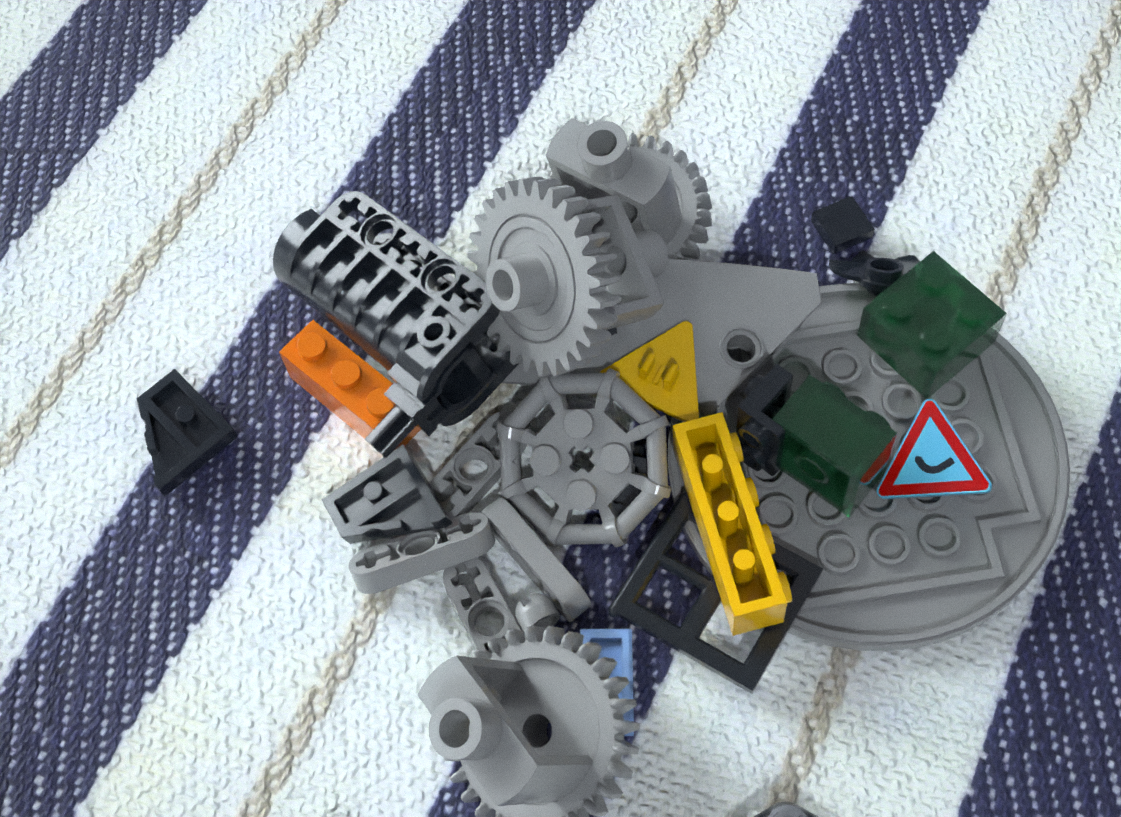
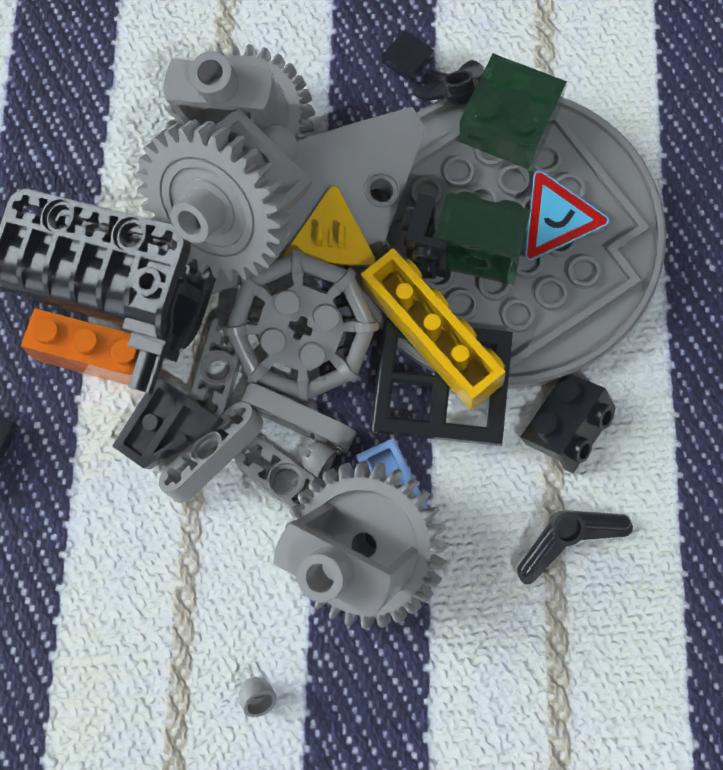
camera: 25 degrees left, 10 degrees up
none -> black bracket [520,374,616,473]

